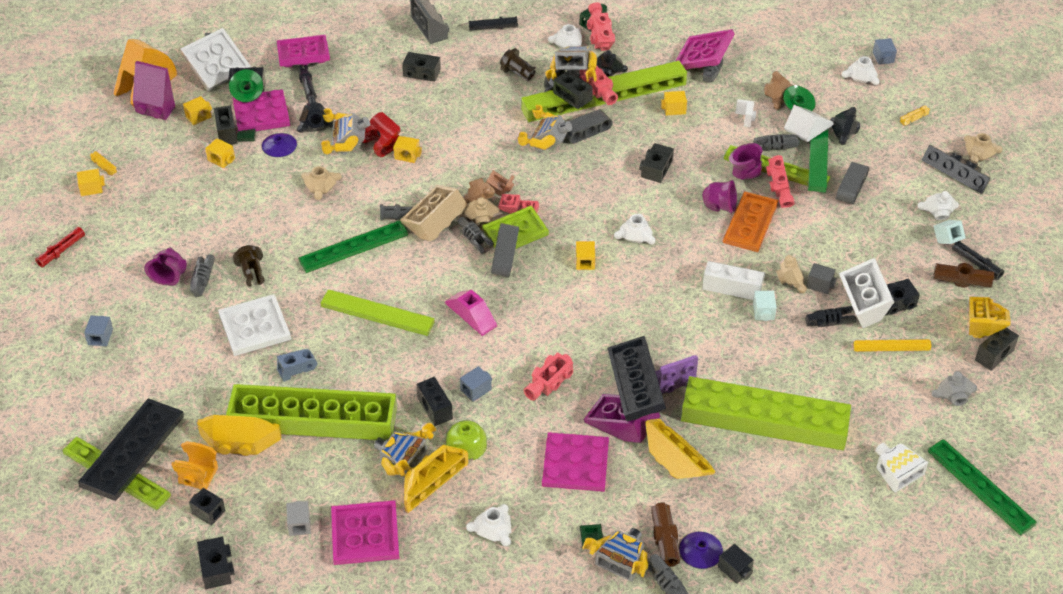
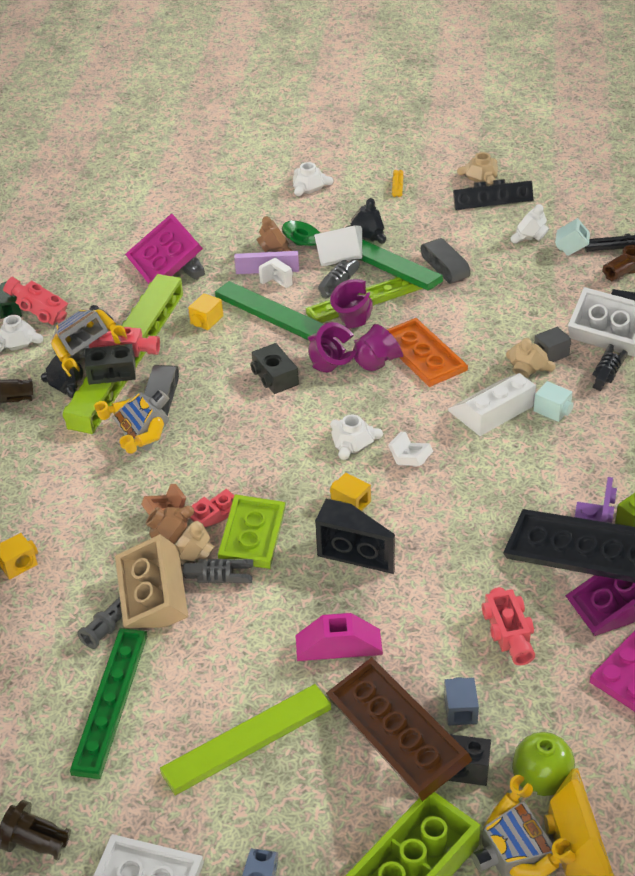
camera: 50 degrees left, 5 degrees down
dark grey beam [491,223,519,277] -> none
coral brick [766,155,795,208] -> none
sand blue brick [873,38,897,65] -> none
none -> green tile [215,281,324,341]
none -> lavender tile [234,251,299,274]
none -> magenta helmet [307,322,357,373]
none -> black slope [315,498,395,574]
none -> reddish brown plate [326,657,472,802]
none -> white bracket [388,432,433,467]

